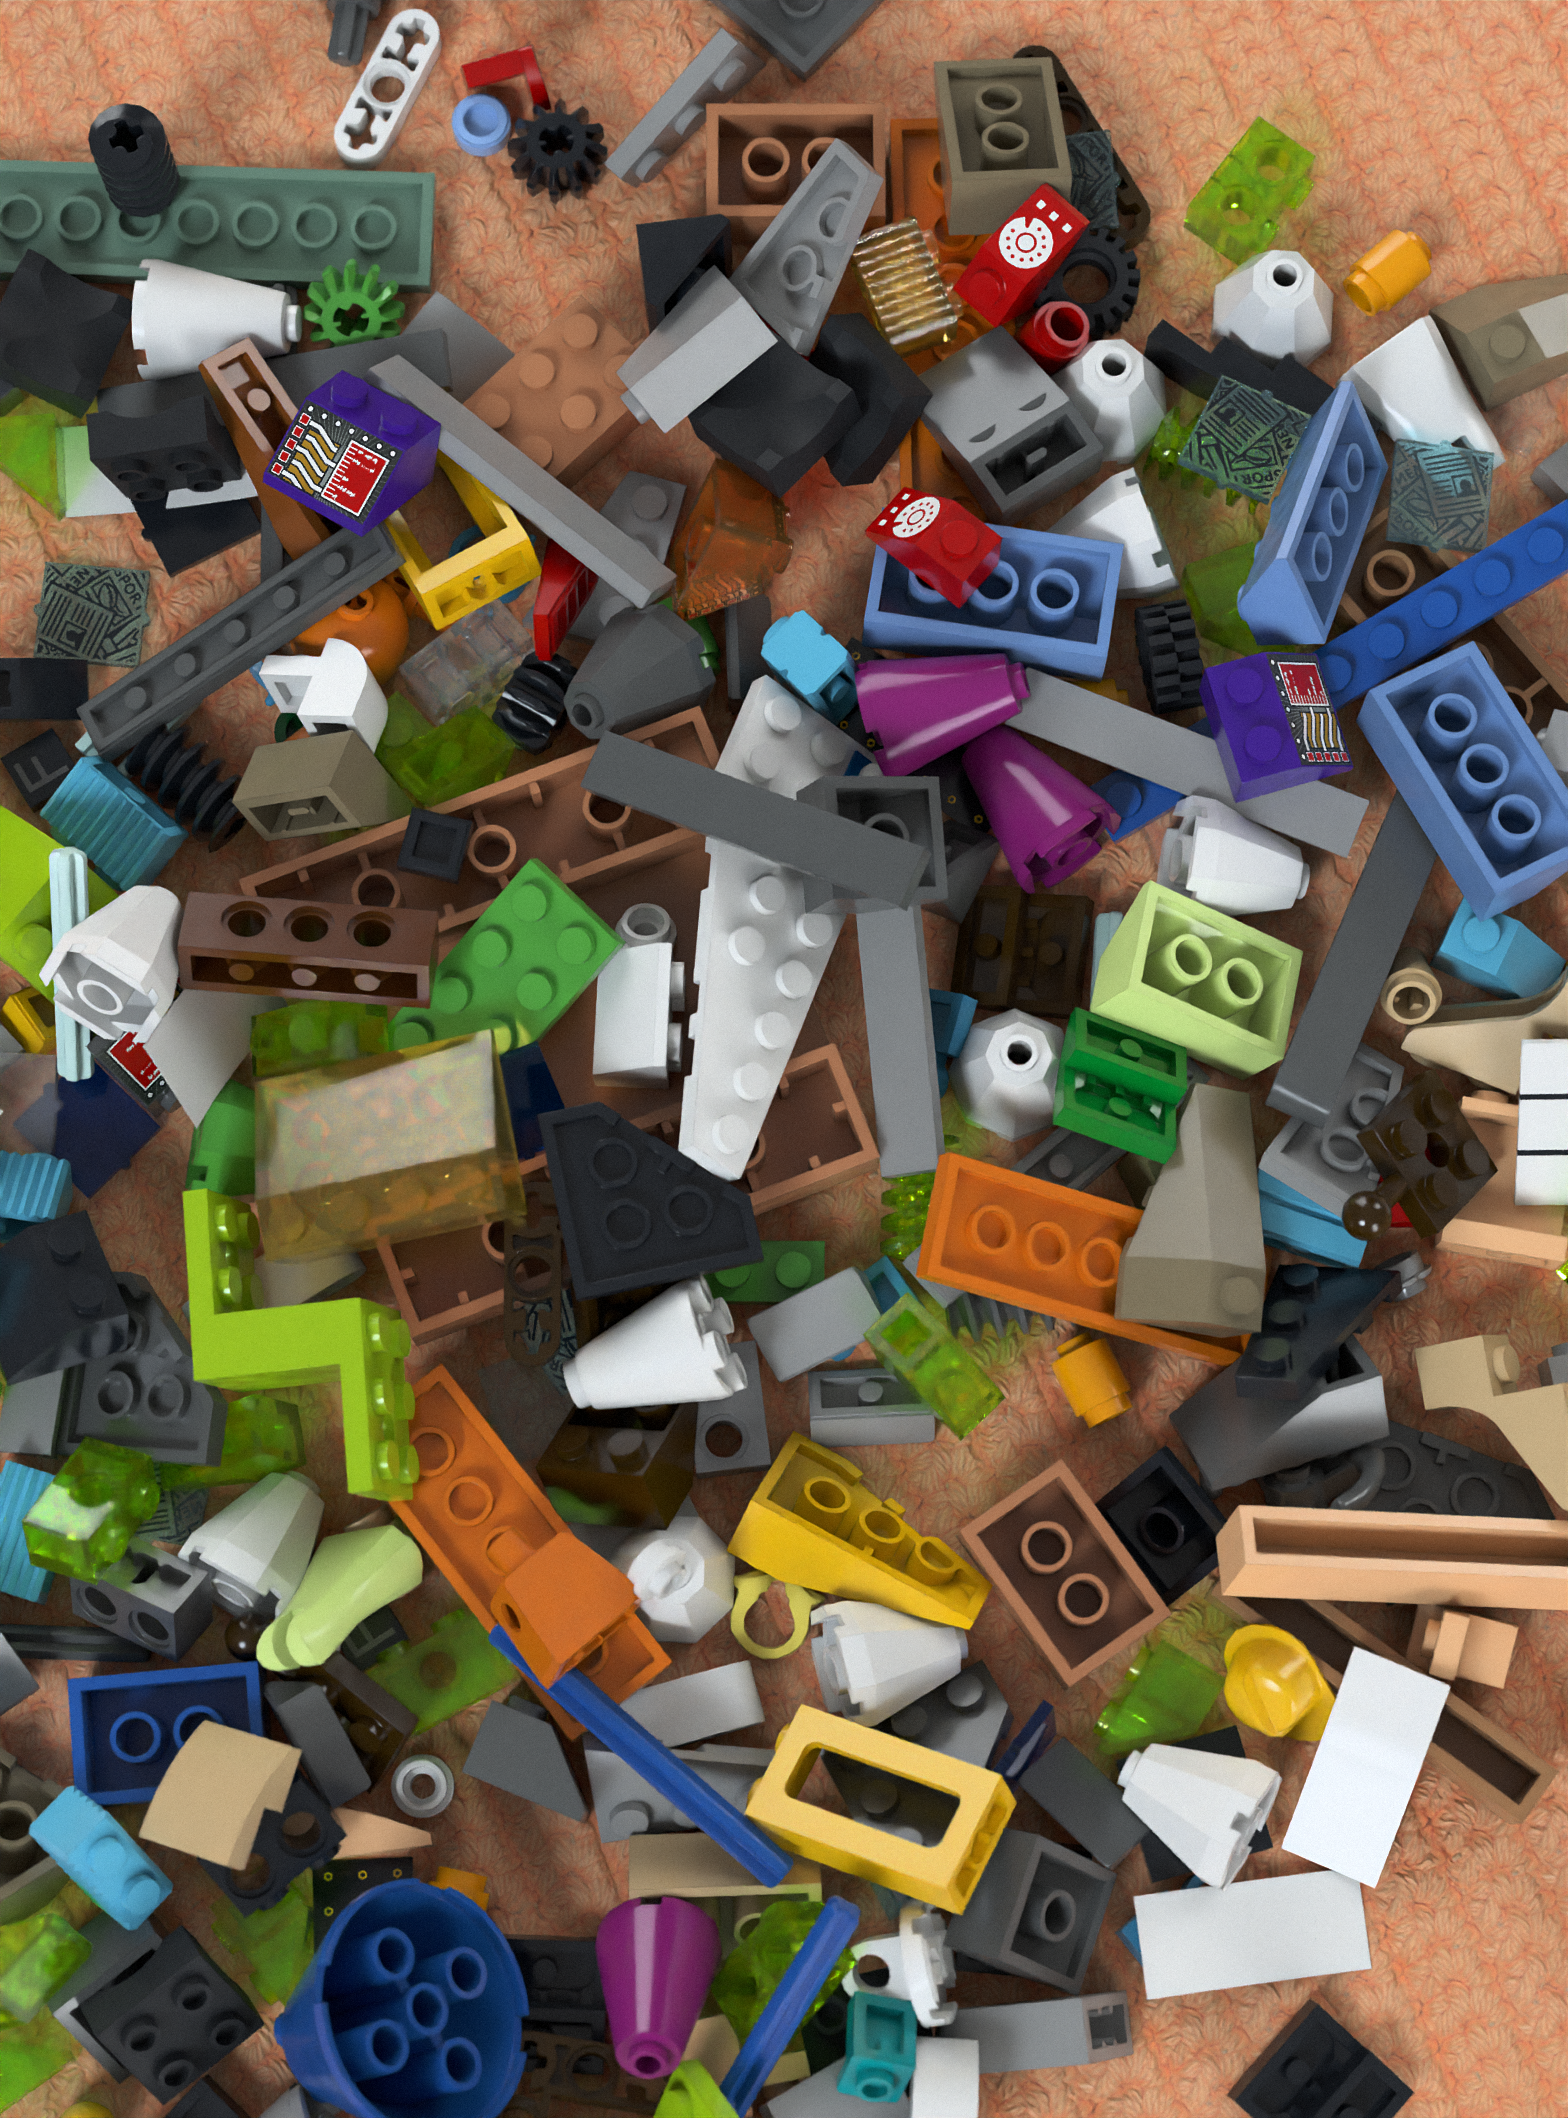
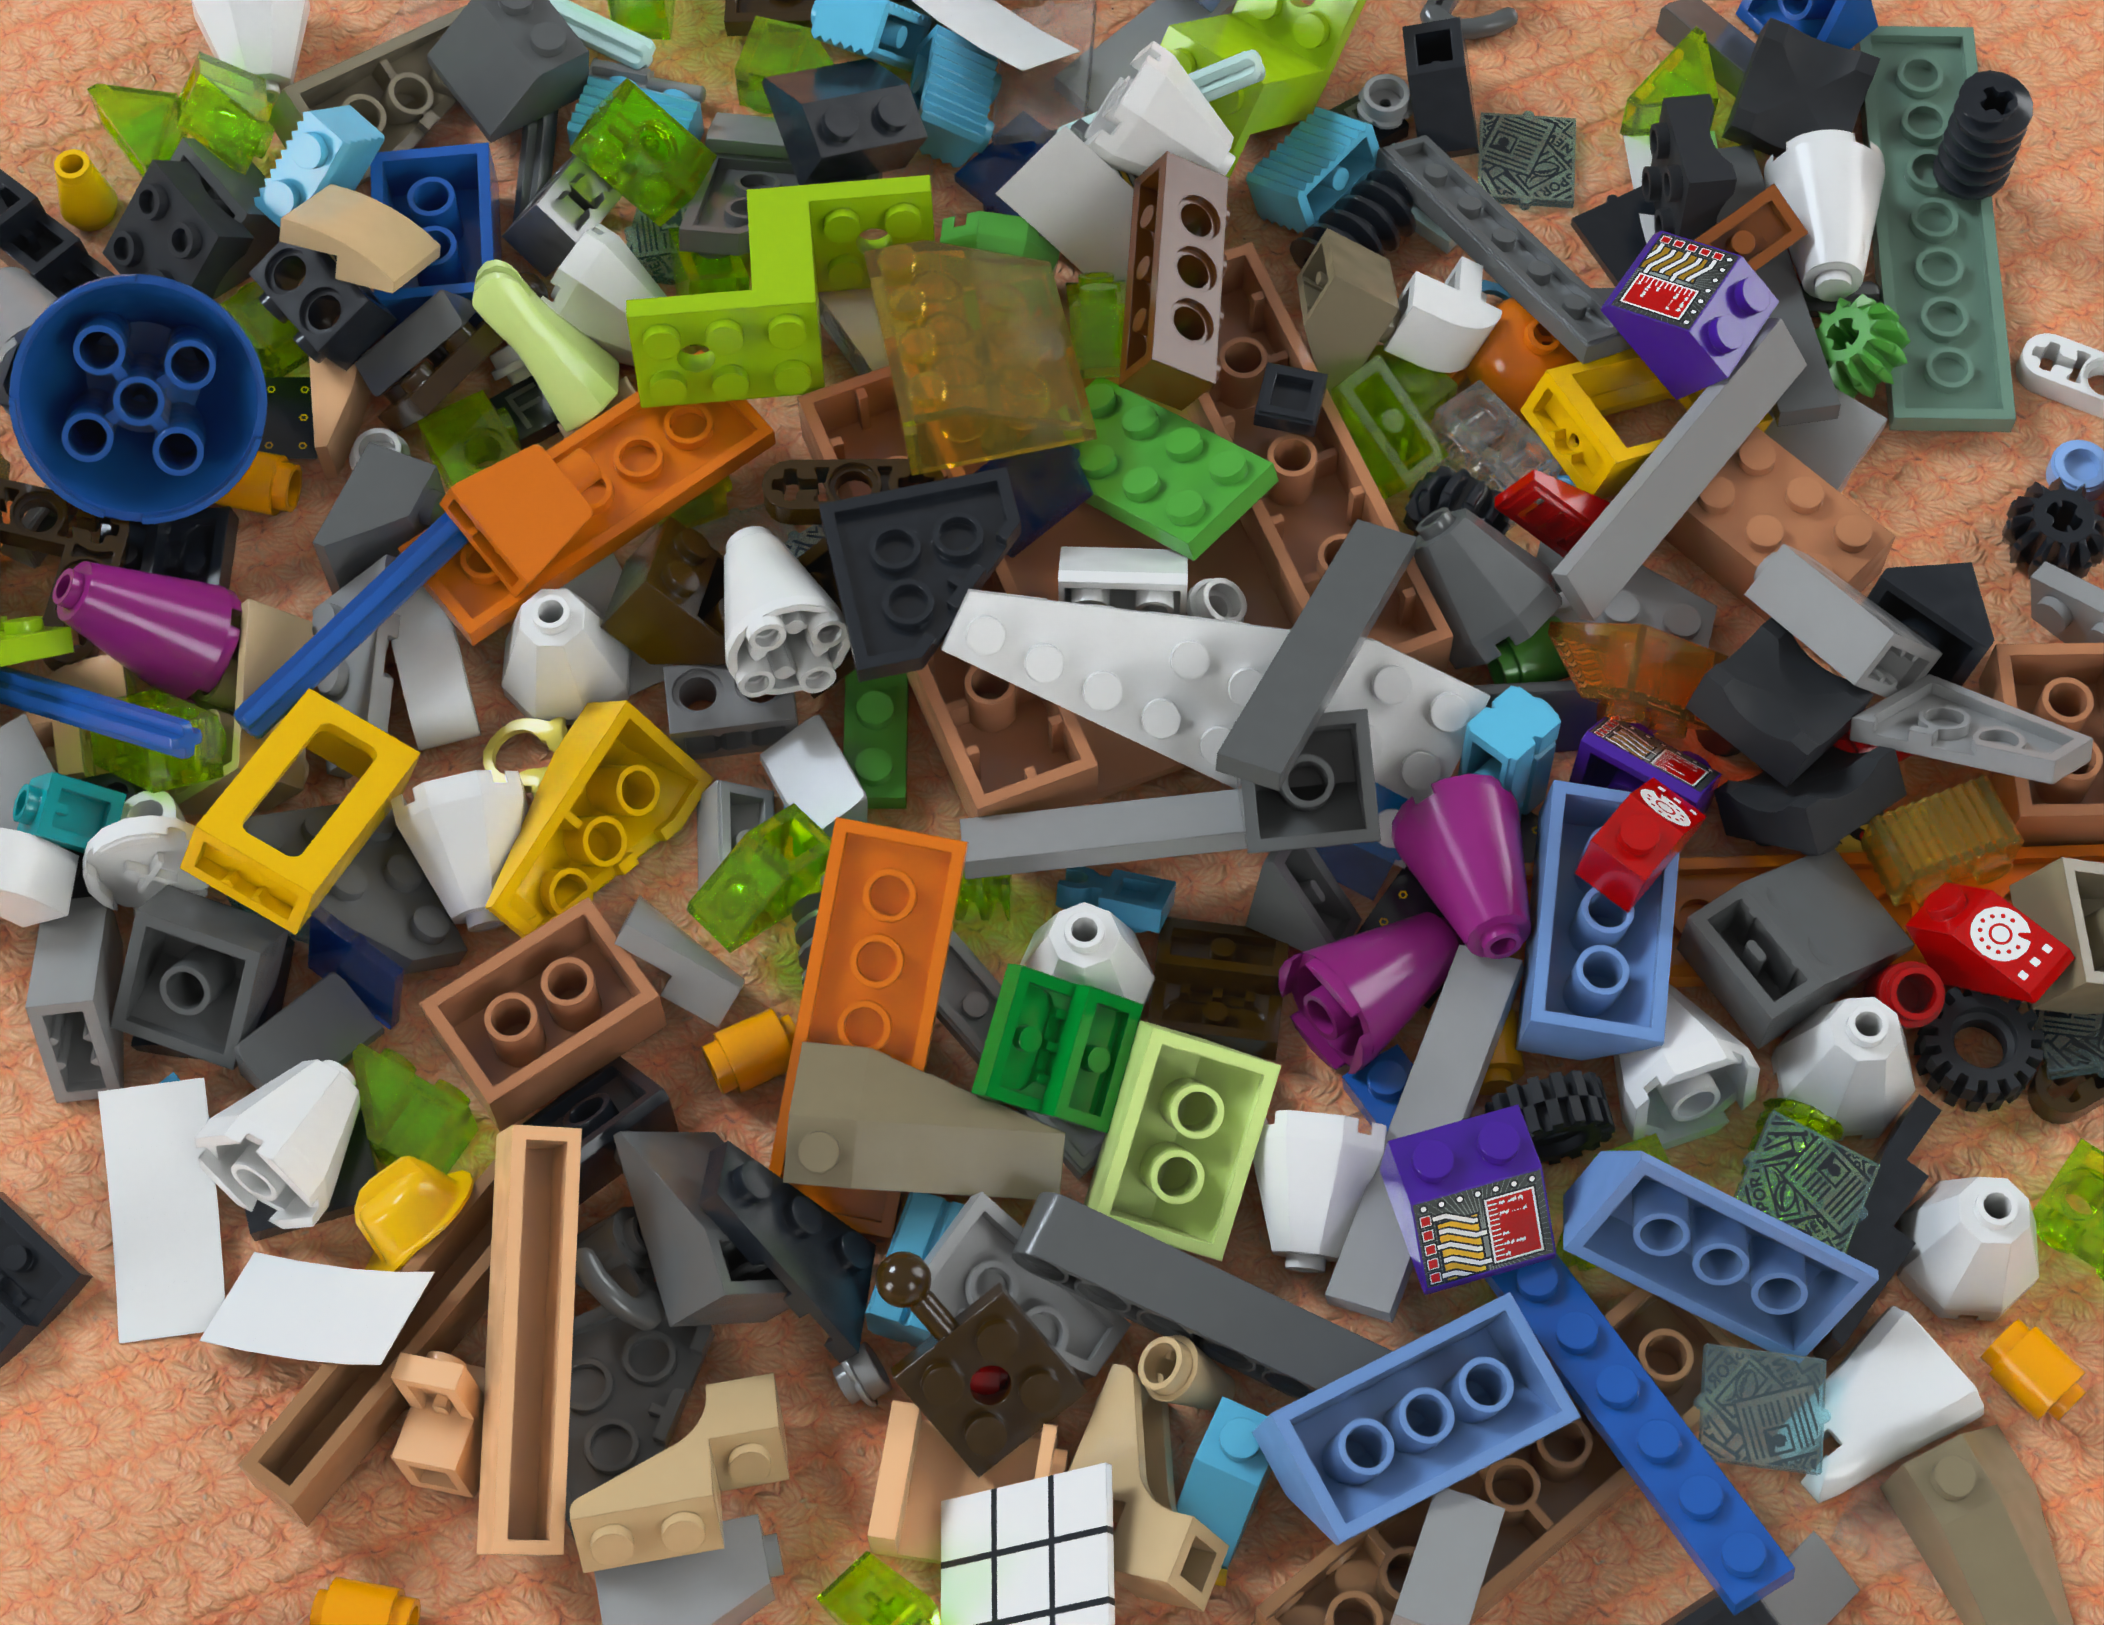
camera: 90 degrees right, 15 degrees down
white plate [627,1539,686,1601] -> none
none -> light grey slope [614,895,745,1028]
none -> light grey plate [1357,74,1413,129]
none -> slope [1569,713,1722,854]

